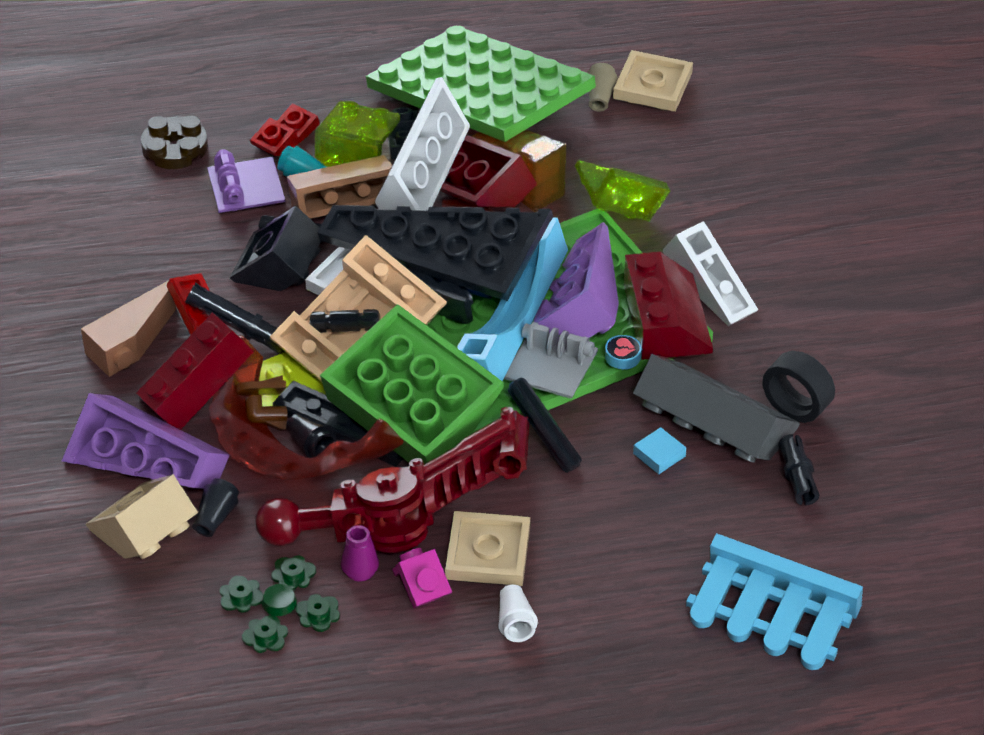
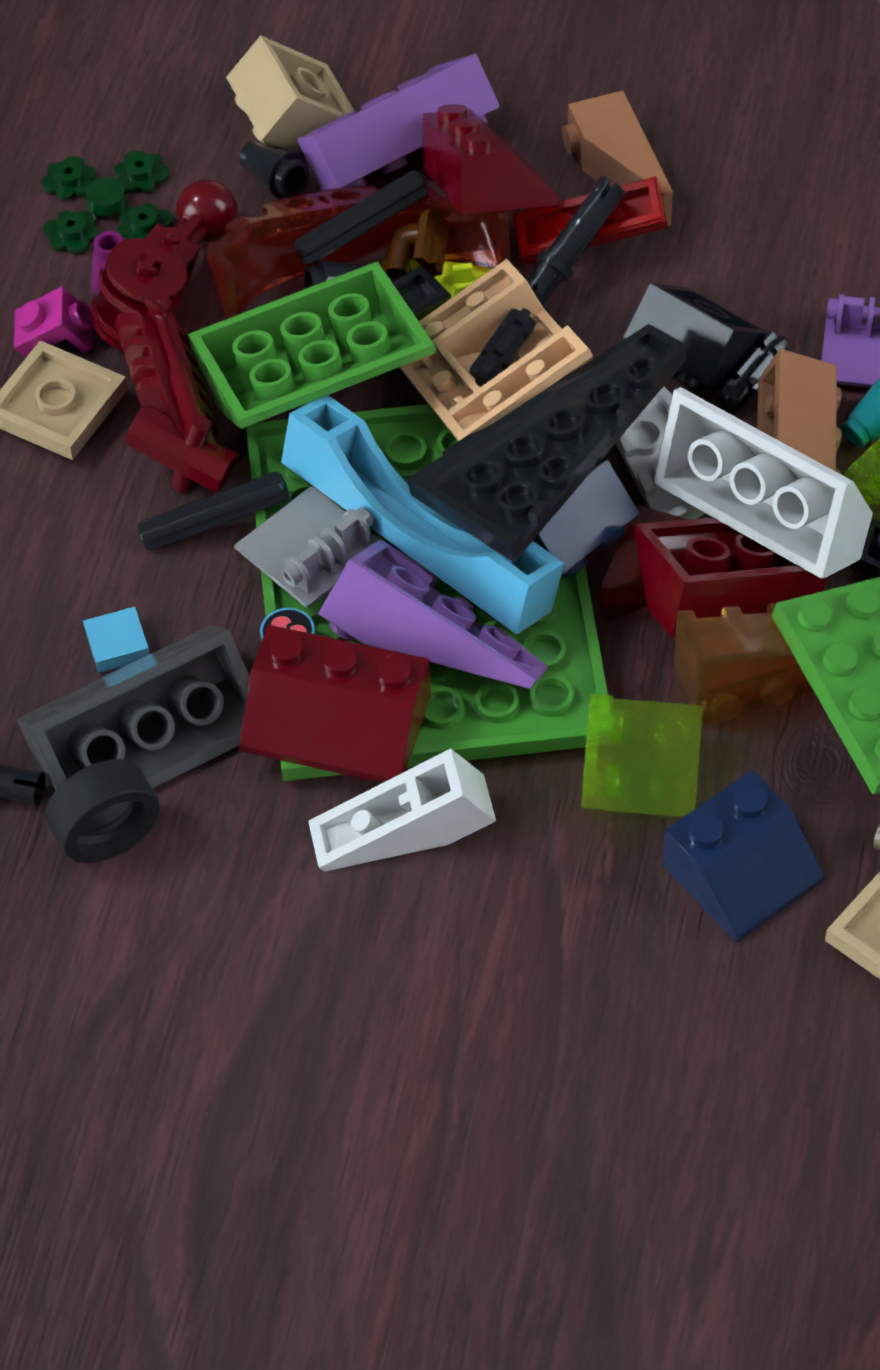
camera: 115 degrees right, 10 degrees up
none -> black axle [293,171,429,266]
none -> dark blue slope [663,770,824,943]

